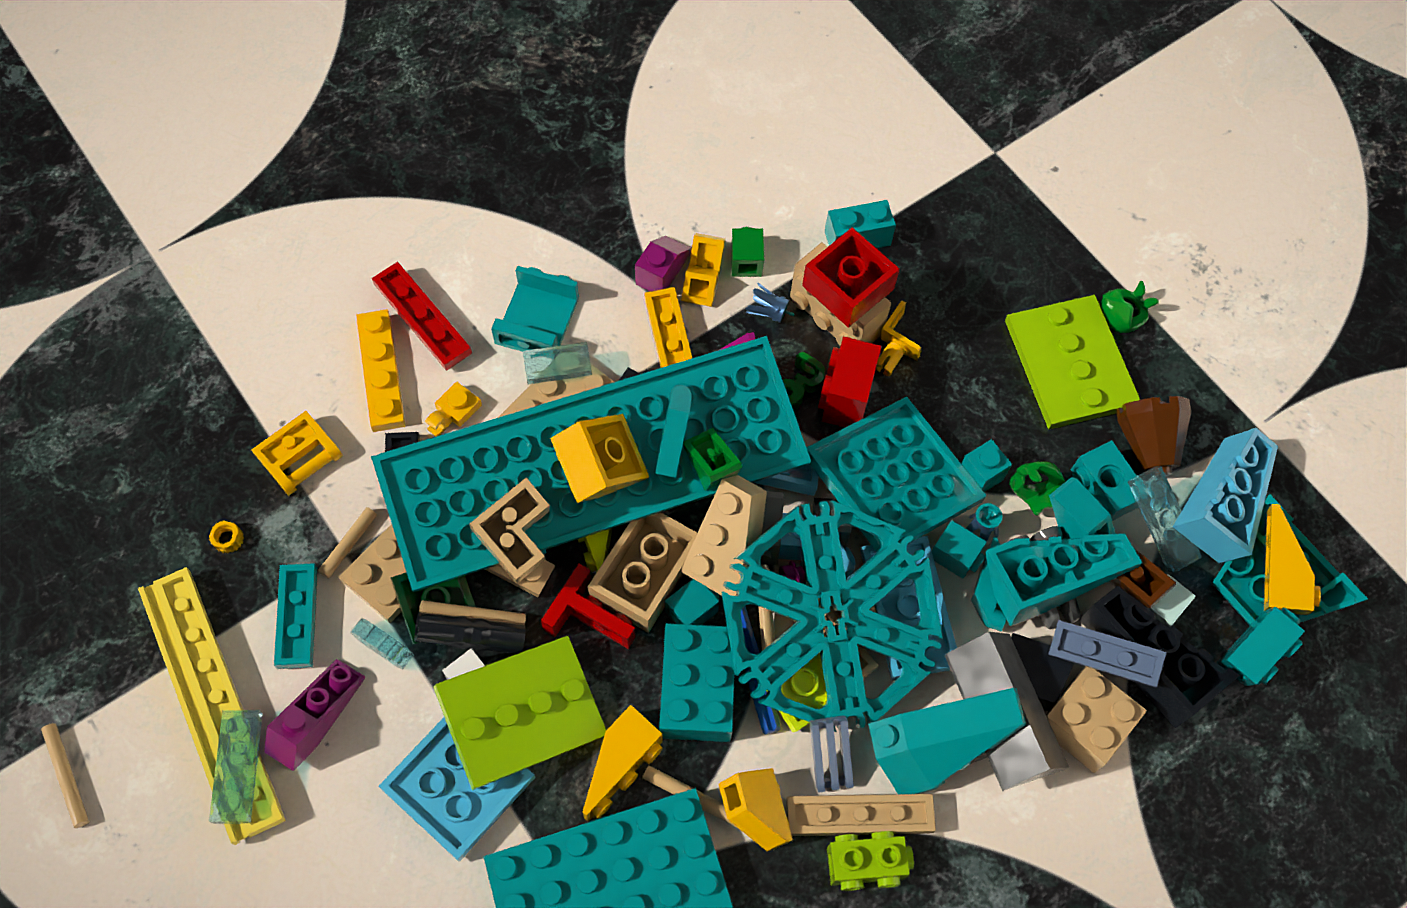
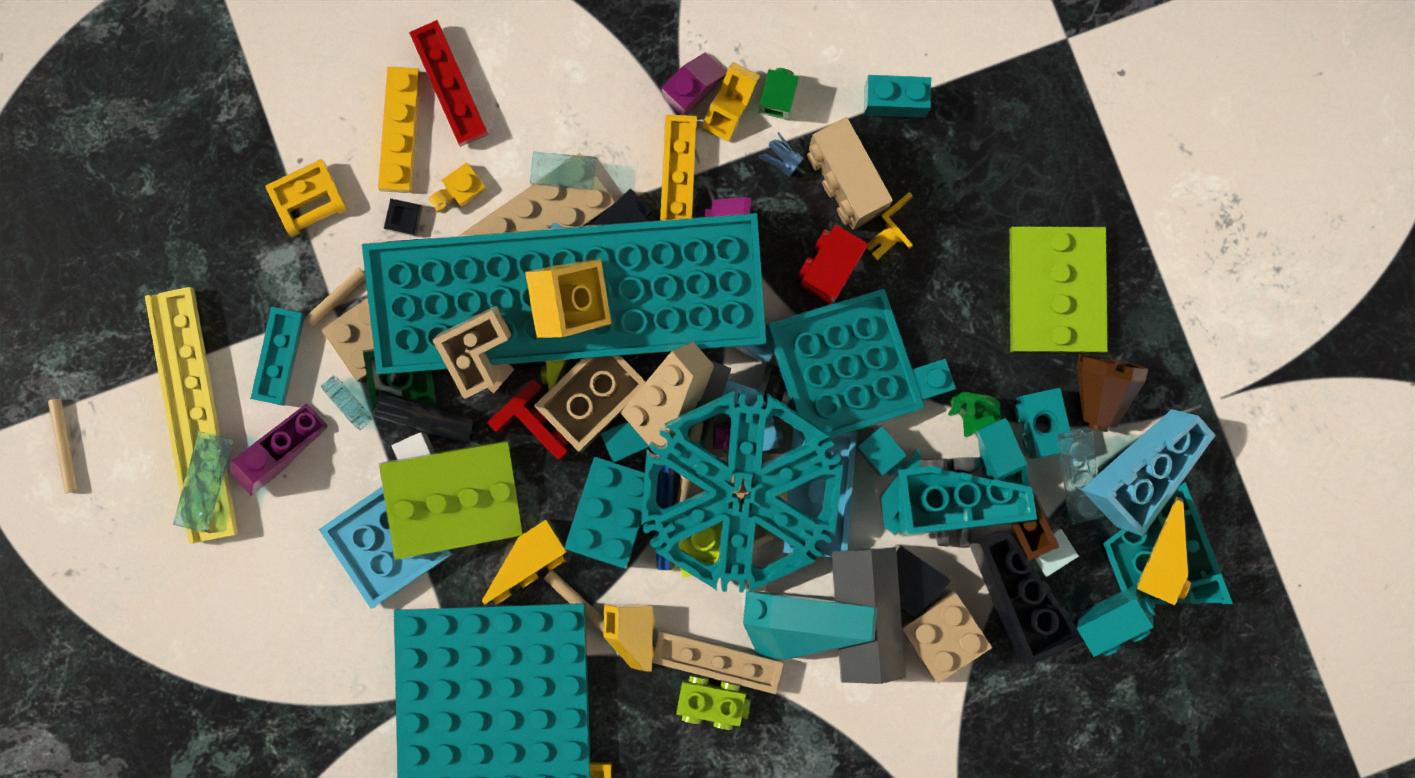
camera: 20 degrees right, 20 degrees up
yellow axle [209,520,244,553] -> none
tan bar [419,600,526,625] -> none
teal panel [491,265,579,361] -> none
teal piece [655,385,692,478] -> none
green slope [683,428,743,491] -> none
green leg [783,352,825,413] -> none
red brick [802,227,900,328] -> none
sand blue tile [809,715,854,793] -> none
teal piece [965,503,1003,545] -> none
sand blue plate [1048,620,1166,688] -> none
green piece [1100,281,1159,333] -> none

